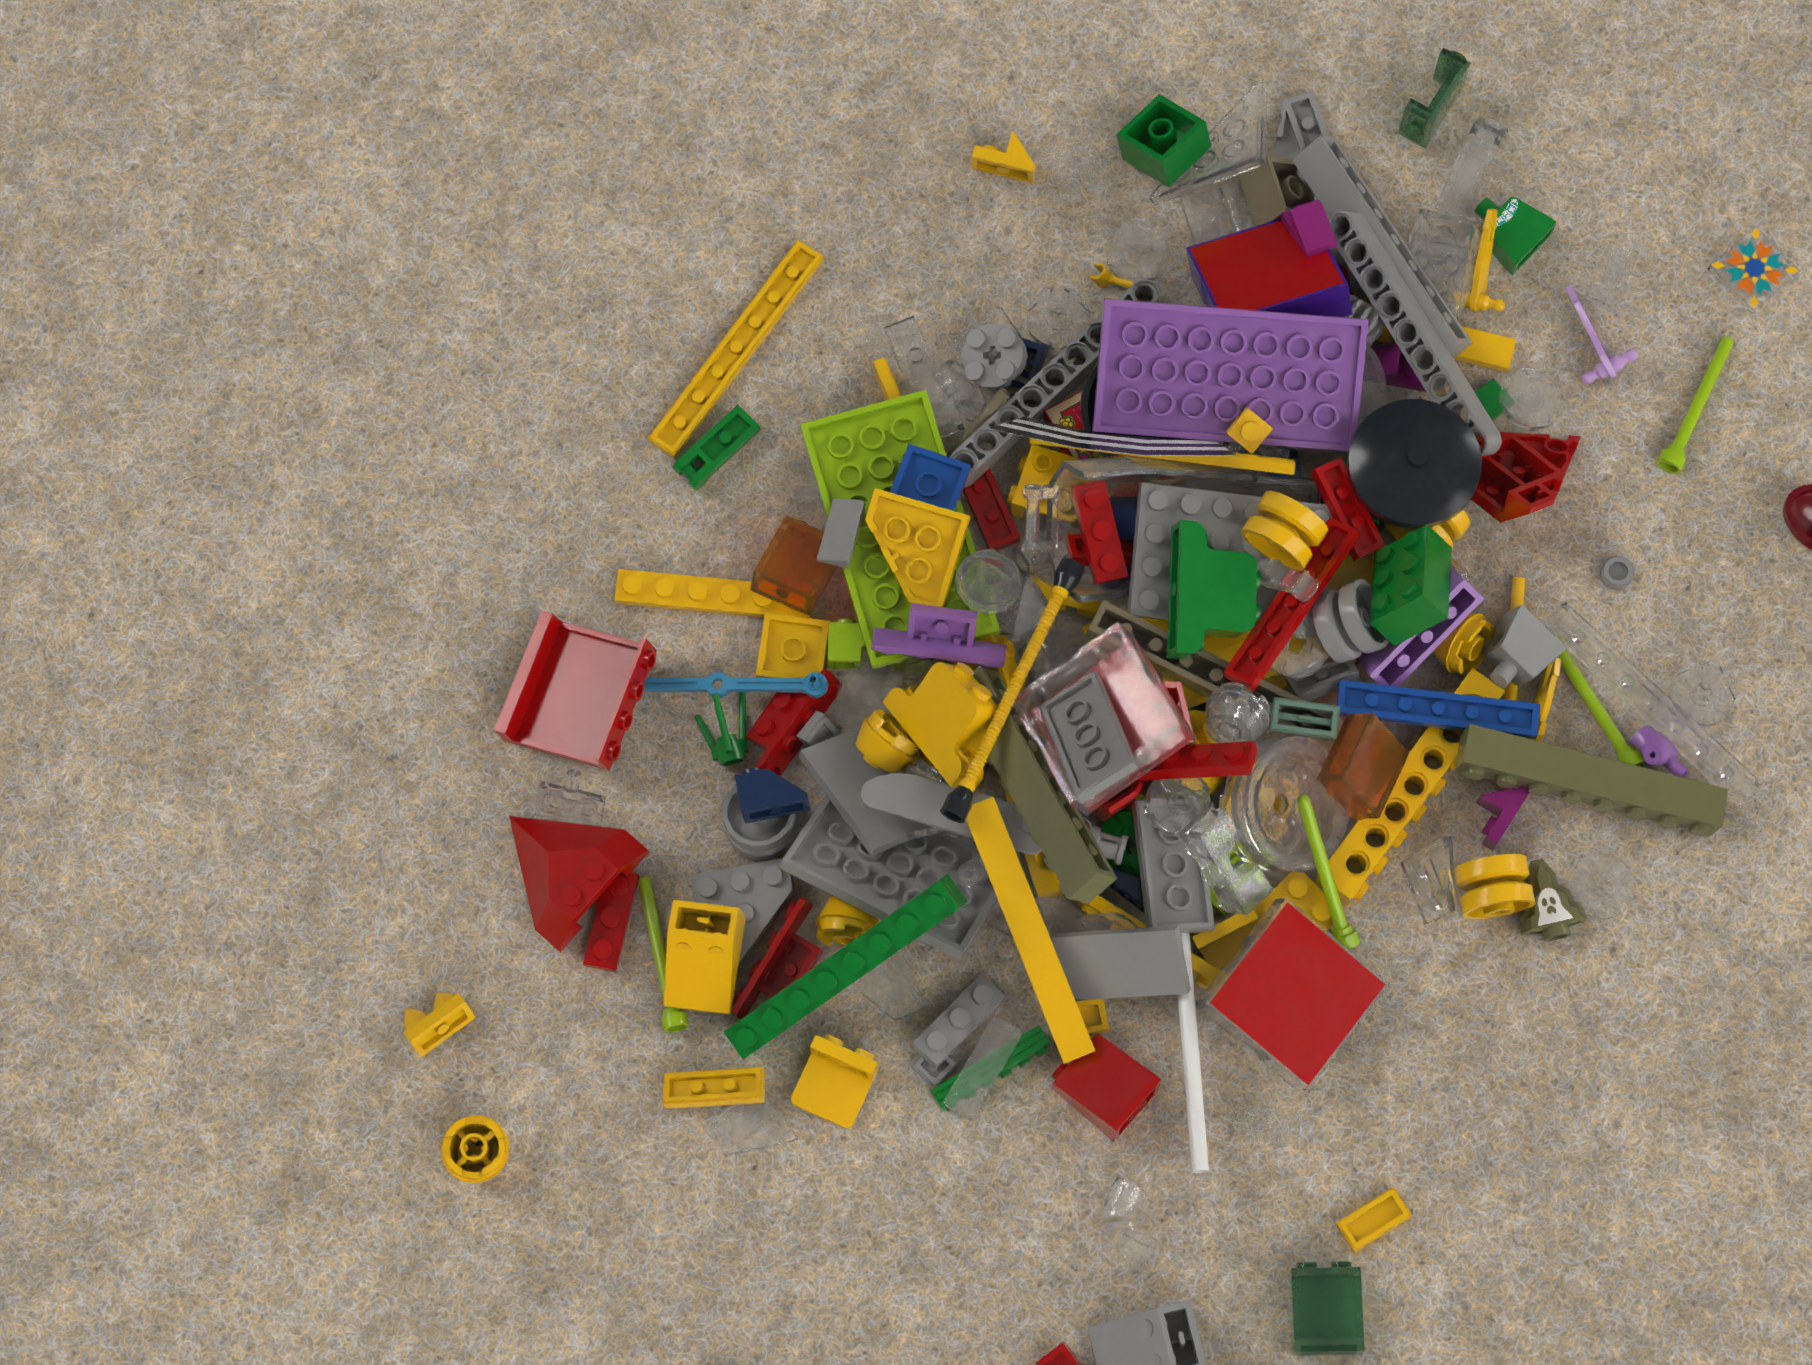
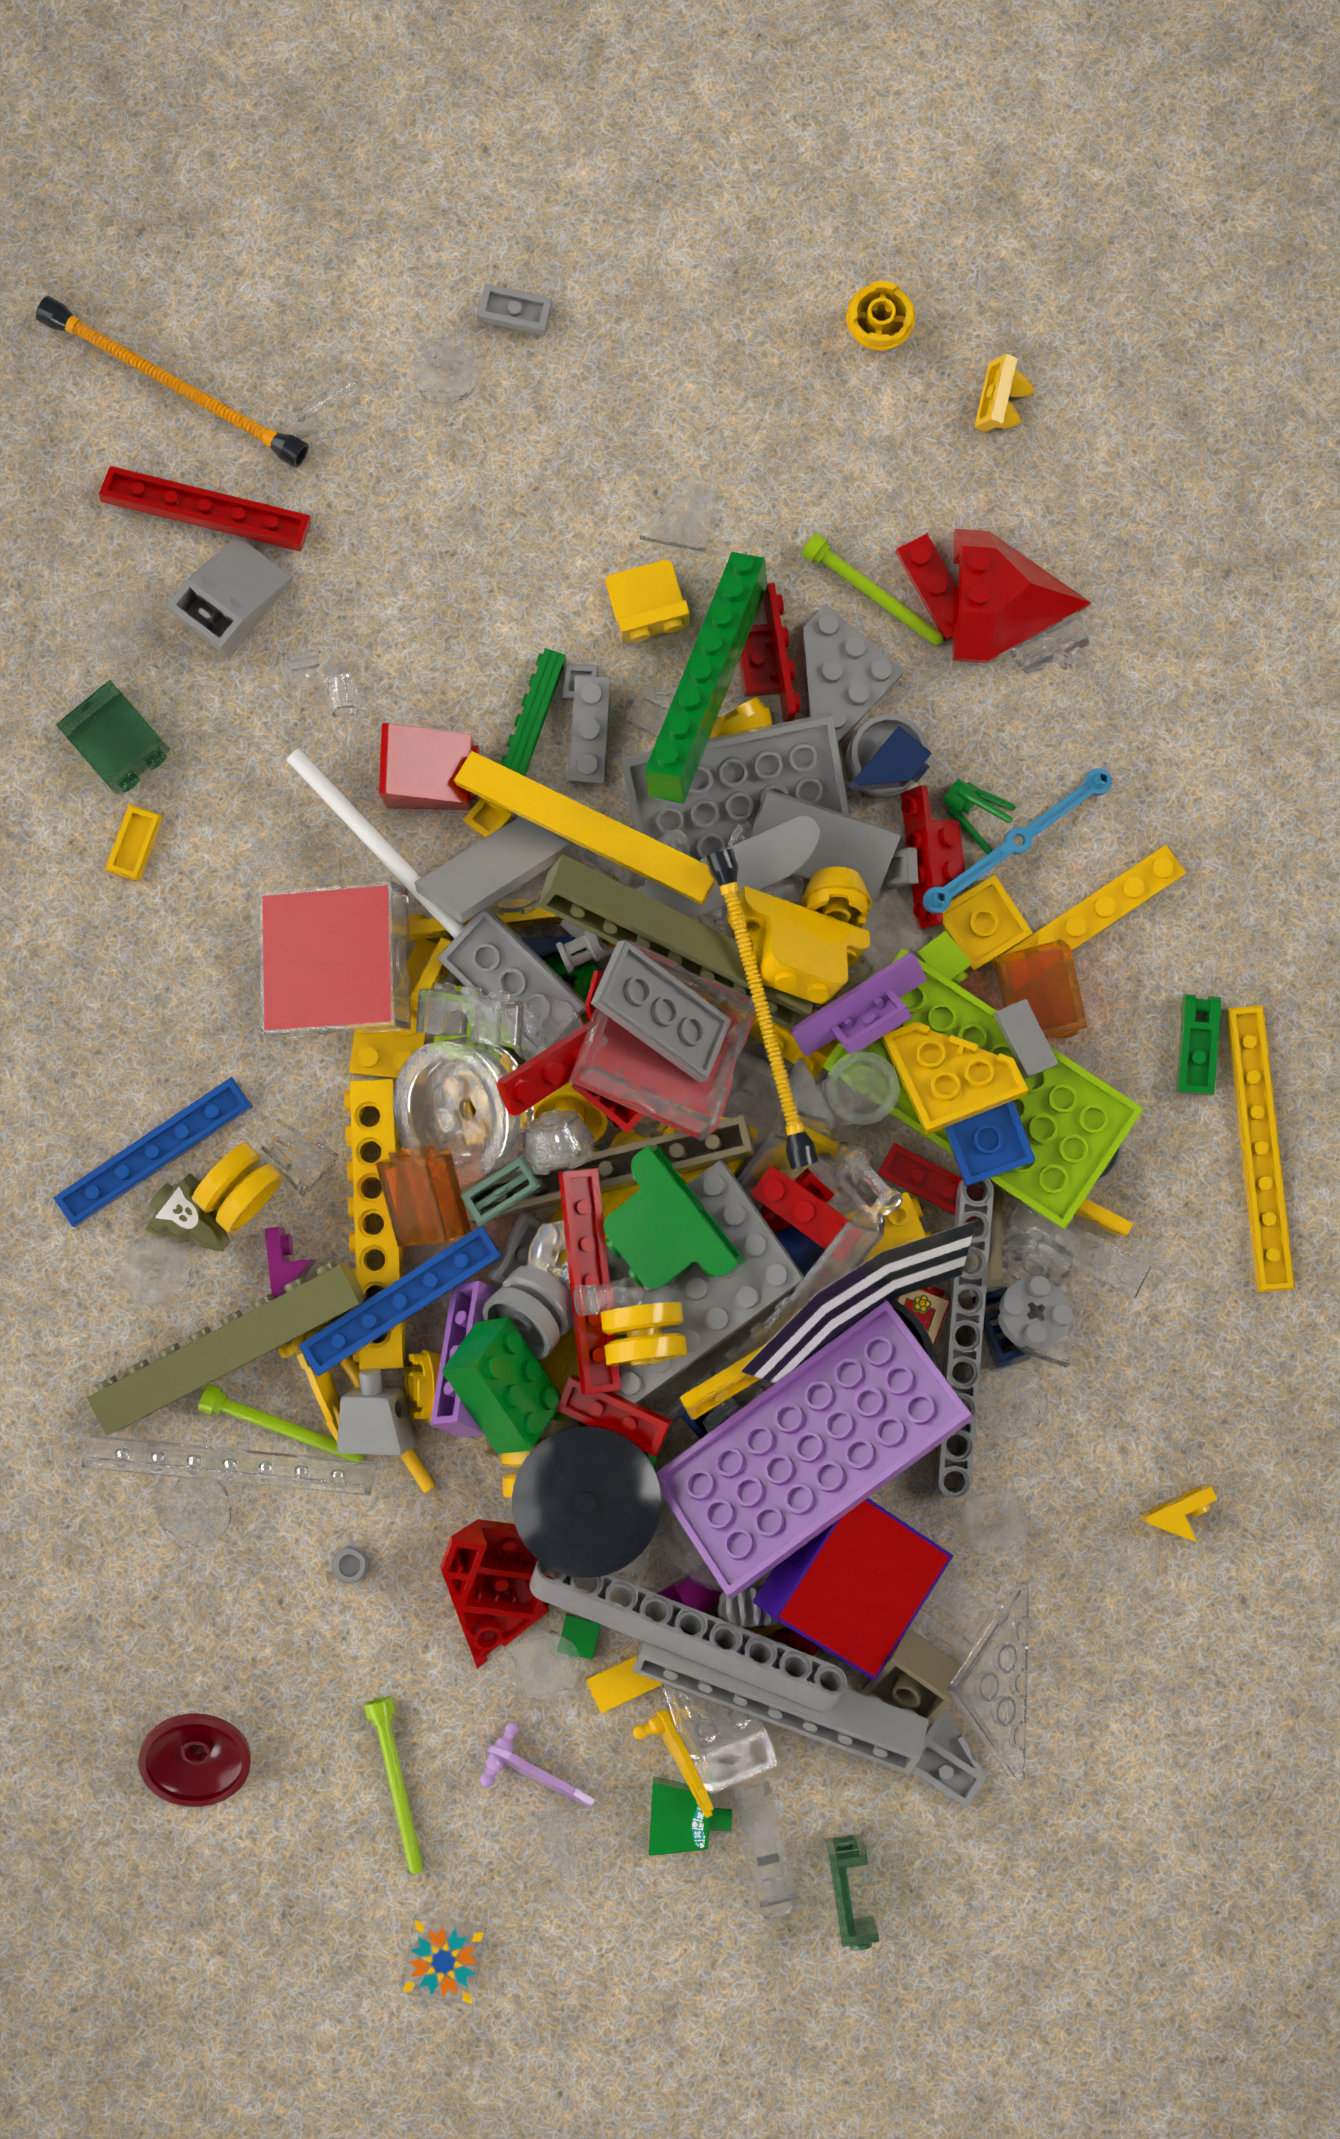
camera: 140 degrees right, 10 degrees up
panel [493,610,657,771] -> none
yellow tile [662,1067,766,1109] -> none
yellow slope [664,899,747,1015] -> none
clear tile [943,1015,1023,1121] -> none
yellow hand [1089,263,1135,289] -> none
green brick [1116,94,1212,187] -> none
yellow plate [1226,407,1273,454] -> none
magenta slope [1281,199,1337,258] -> none
lime piece [1297,794,1360,950] -> none
medium lavender piece [1630,725,1689,778] -> none
none -> blue tile [53,1077,253,1227]

